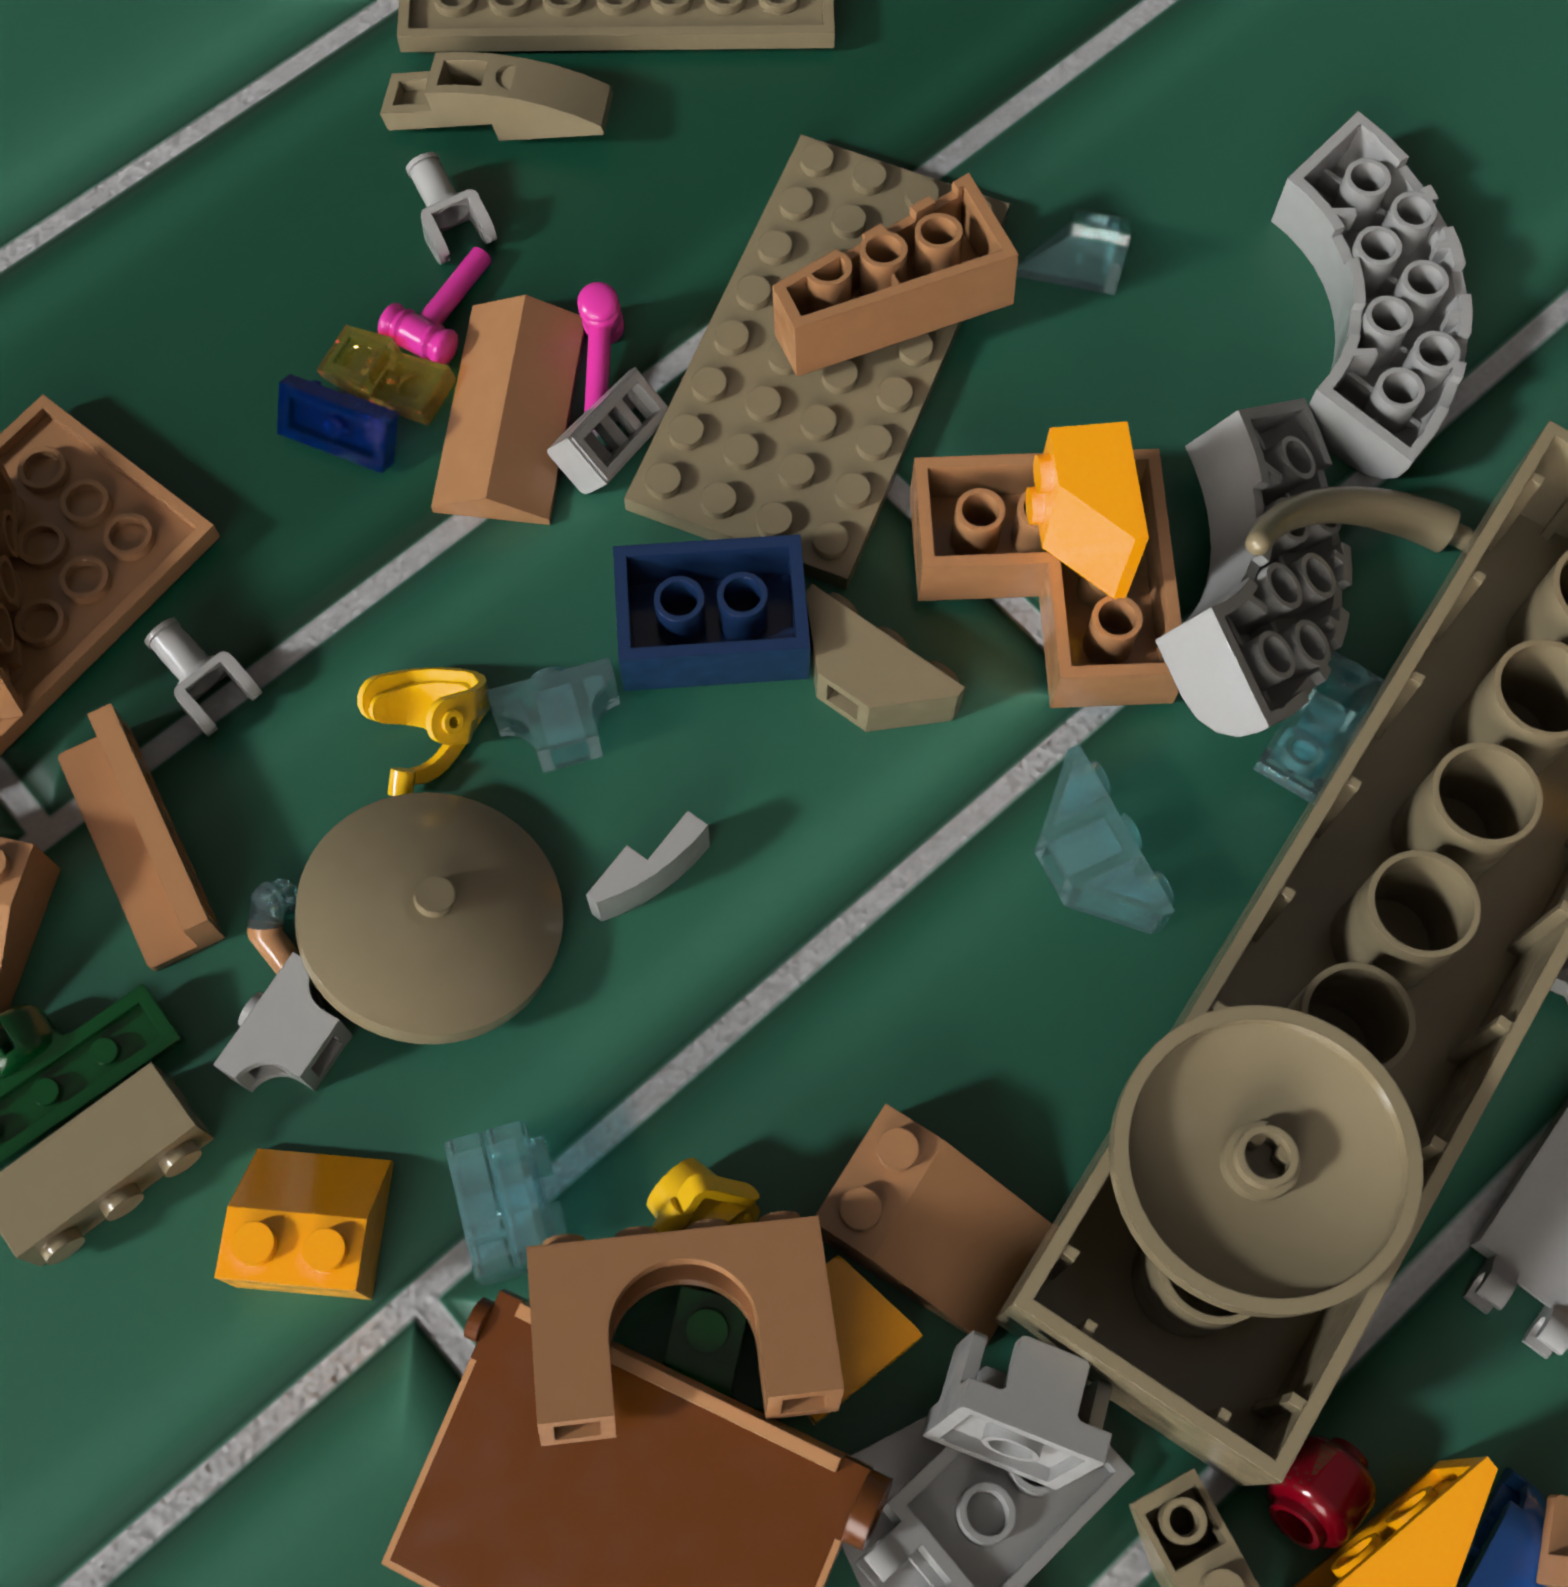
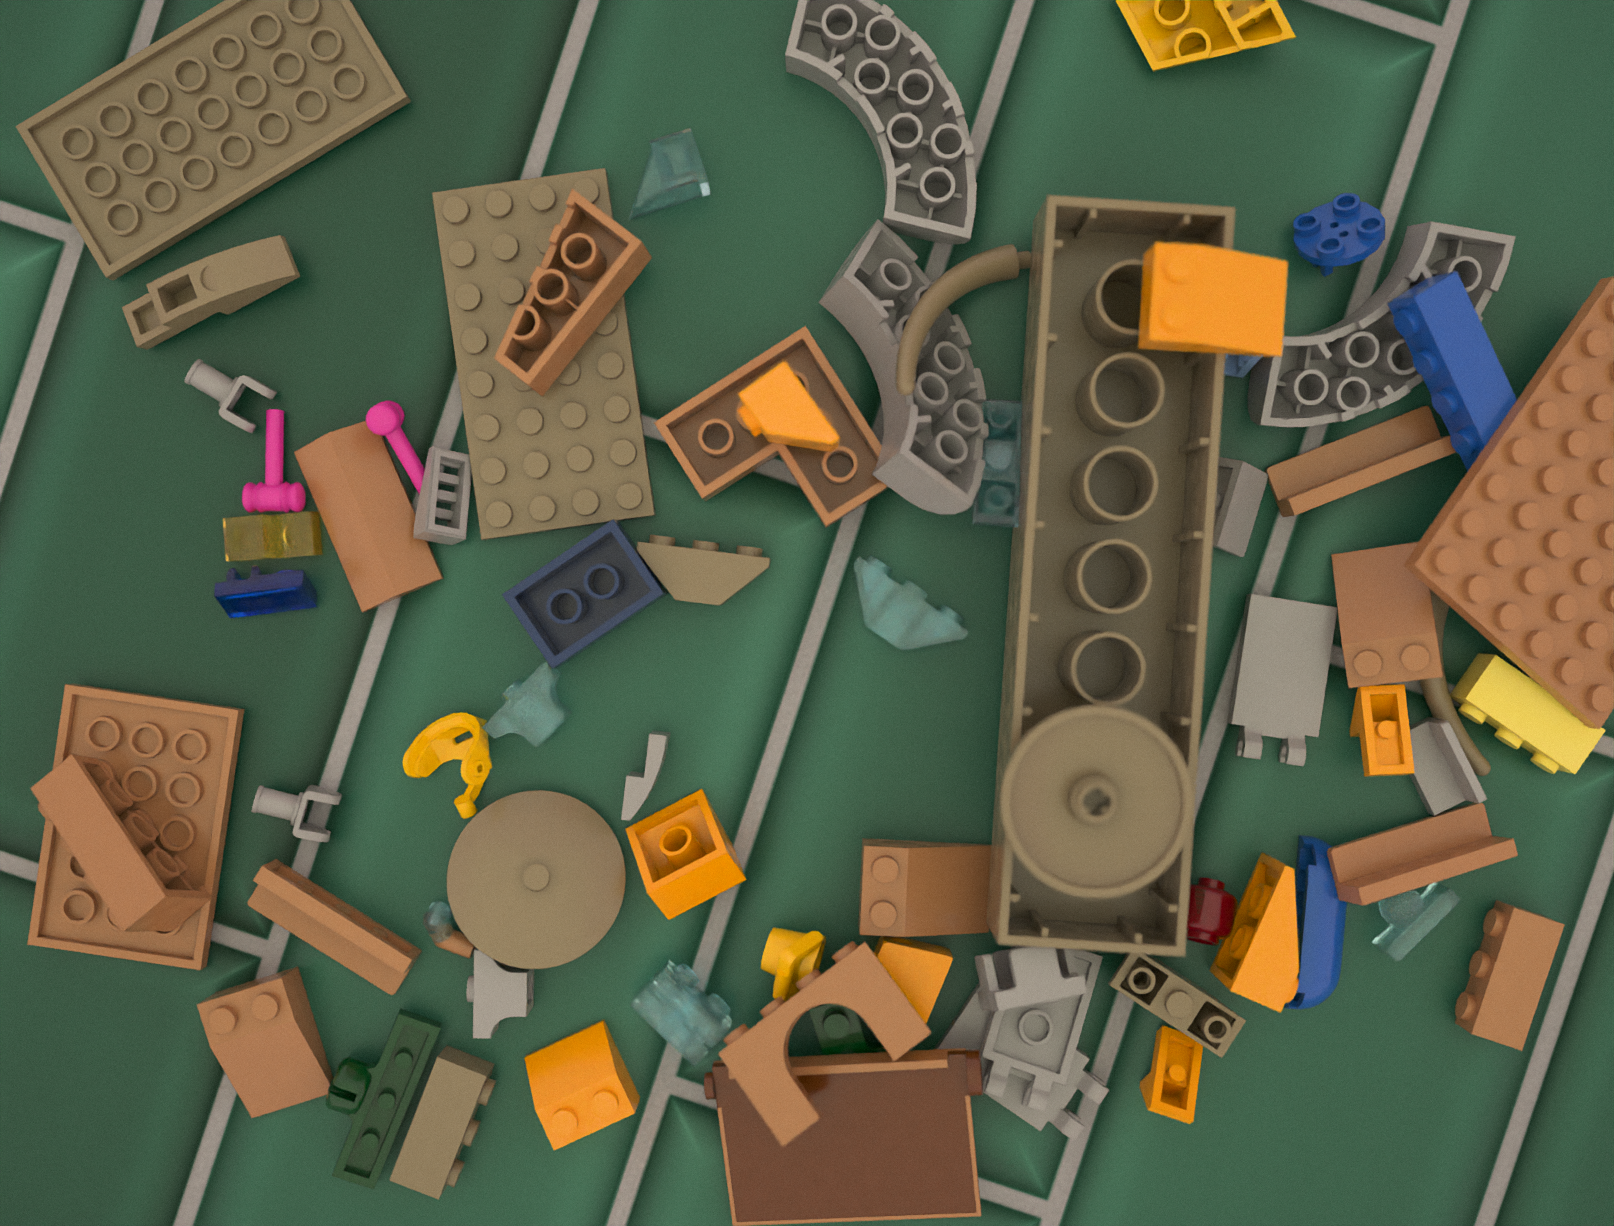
camera: 30 degrees left, 20 degrees up
none -> light orange slope [625,789,747,920]

